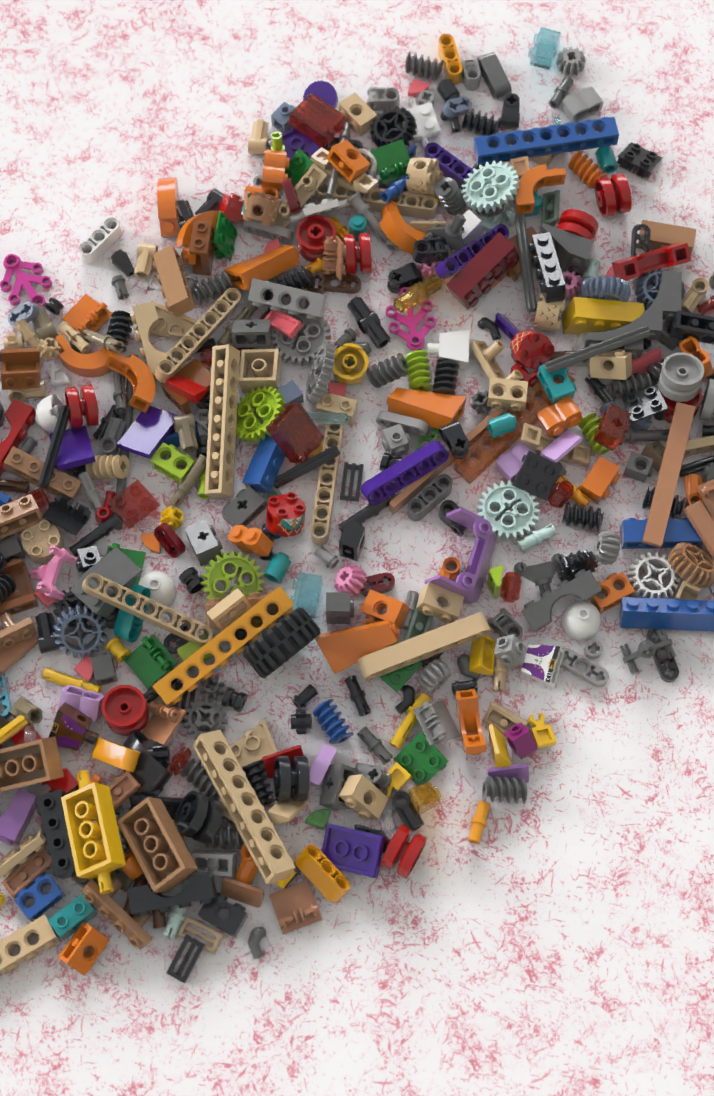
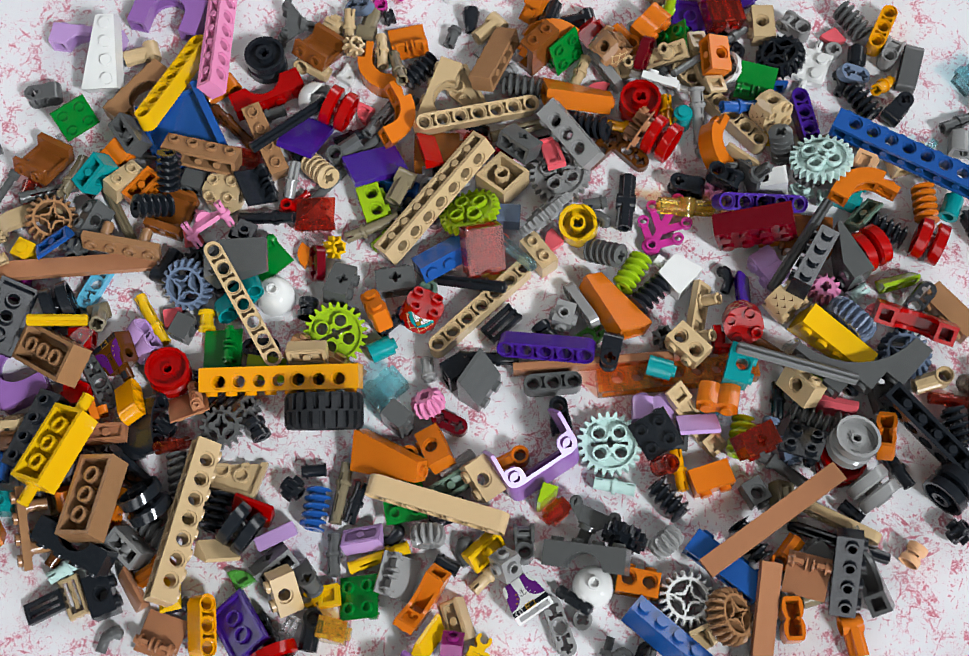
camera: 40 degrees right, 0 degrees up
none -> dark grey beam [83,356,116,409]
none -> dark tan pin [328,461,353,525]
none -> lavender slope [340,523,384,556]
none -> coral tile [357,101,376,126]
none -> dark grey slope [457,348,502,412]
none -> black axle [555,585,594,616]
none -> tan pin [570,54,592,85]
none -> lavender brick [747,245,791,291]
none -> black piece [867,211,908,250]
none -> light orange pin [870,75,896,96]
none -> lime slope [874,272,921,294]

